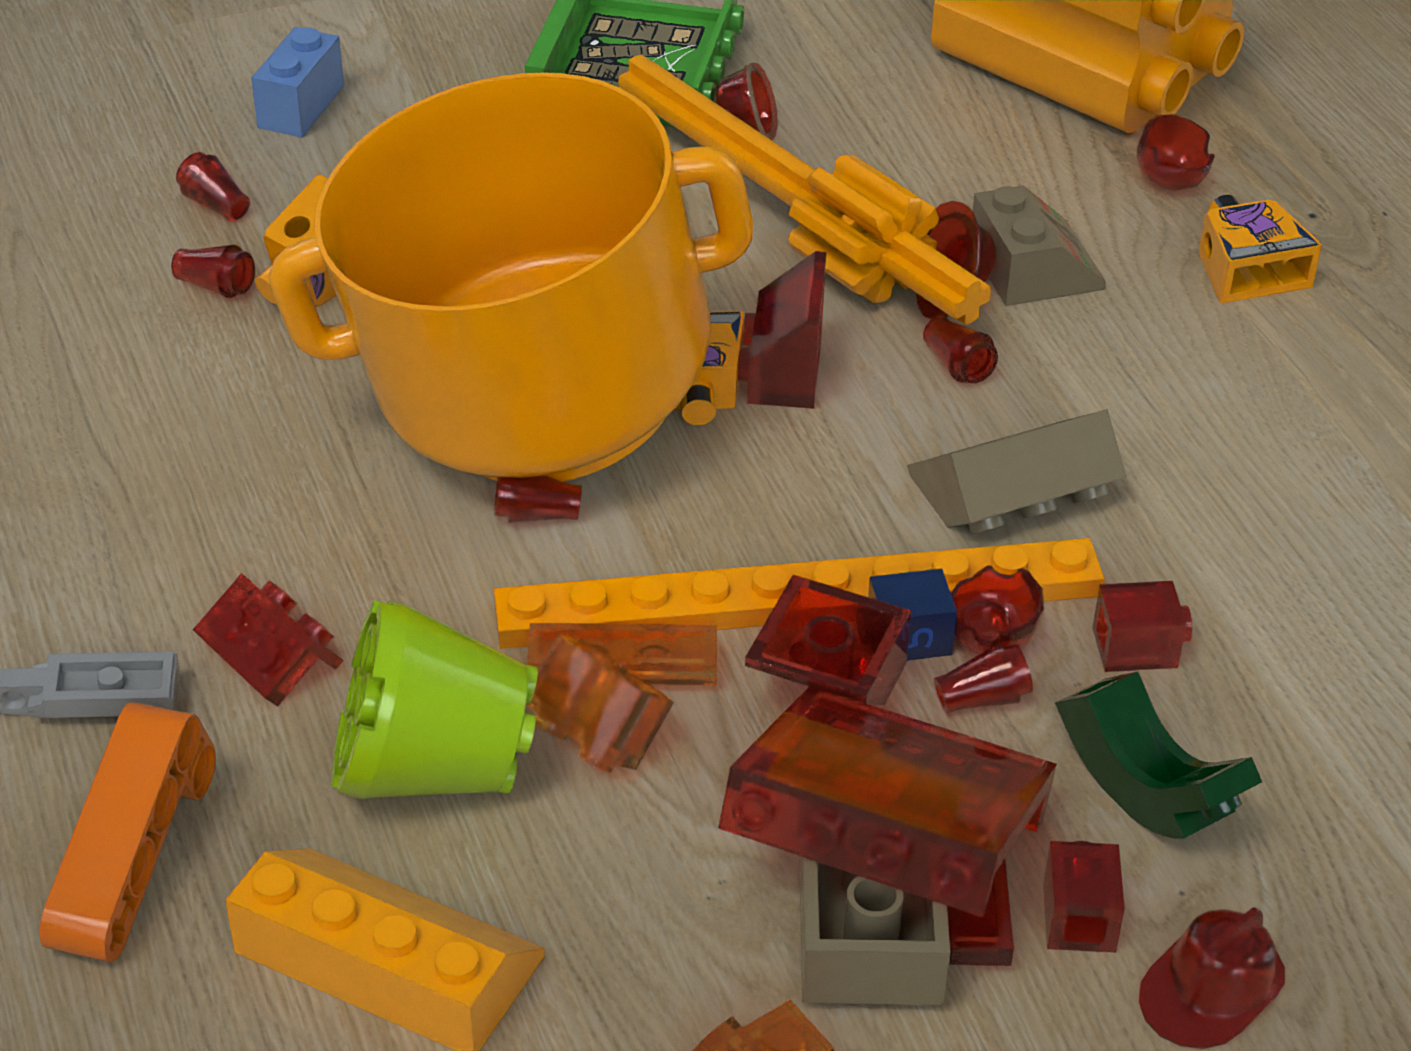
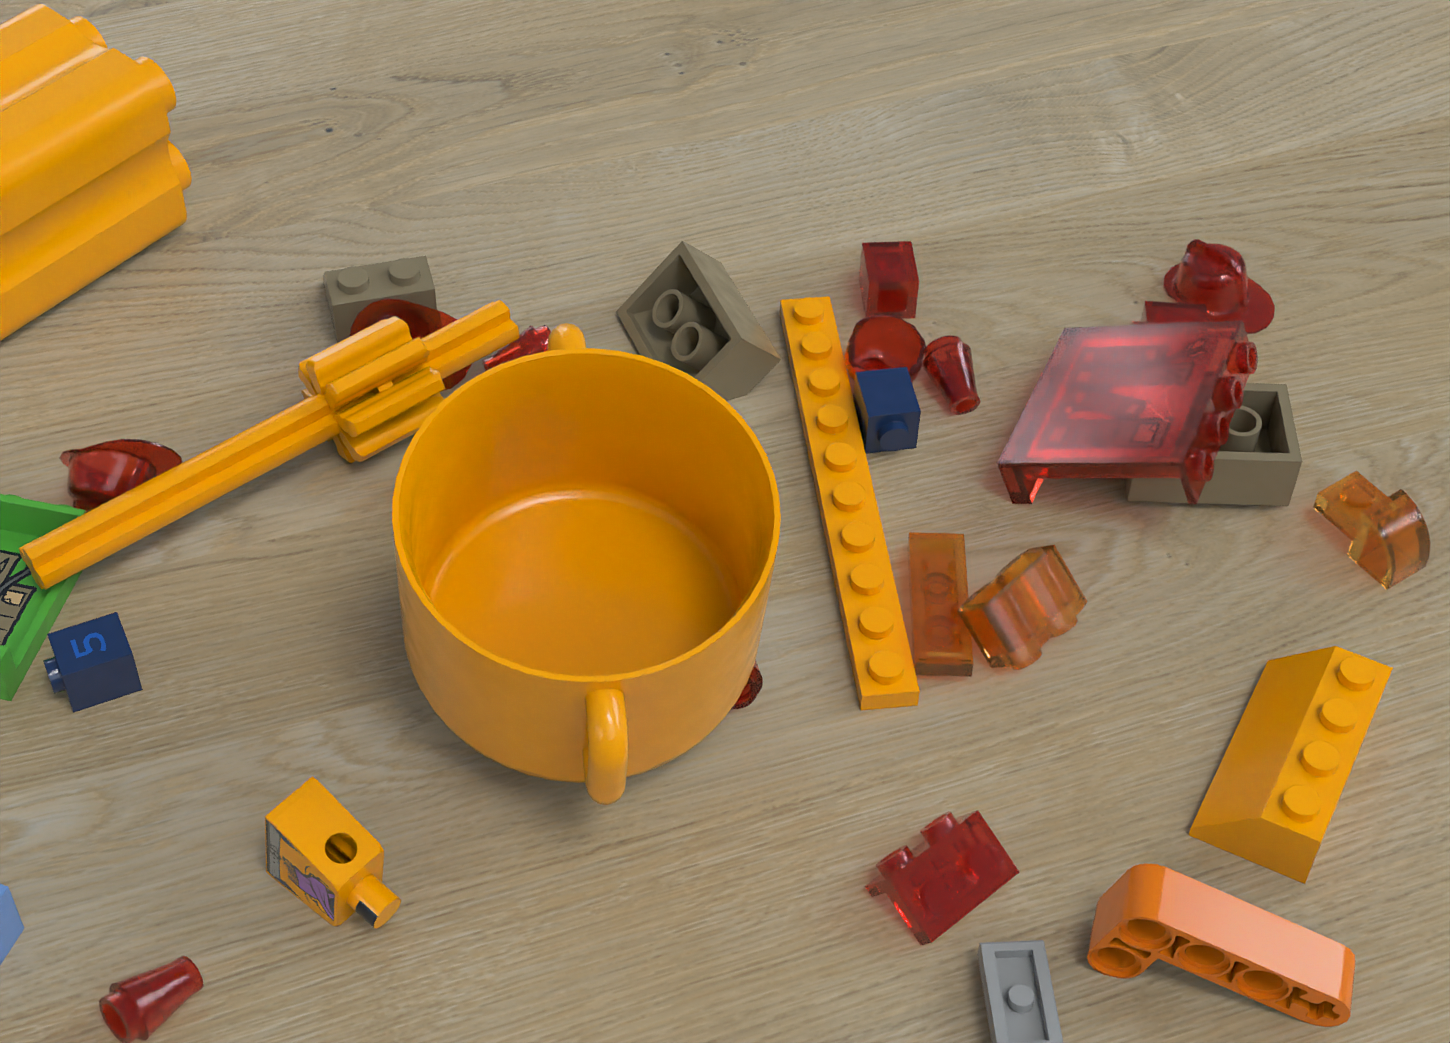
camera: 90 degrees left, 5 degrees up
clear red cone [171,245,255,298] -> none
lime cone [331,600,538,799] -> none
clear red slope [745,574,911,705] -> none
dark green arch [1055,671,1262,839] -> none
clear red hair [1136,114,1215,191] -> none
light orange torso [1199,195,1322,304] -> none

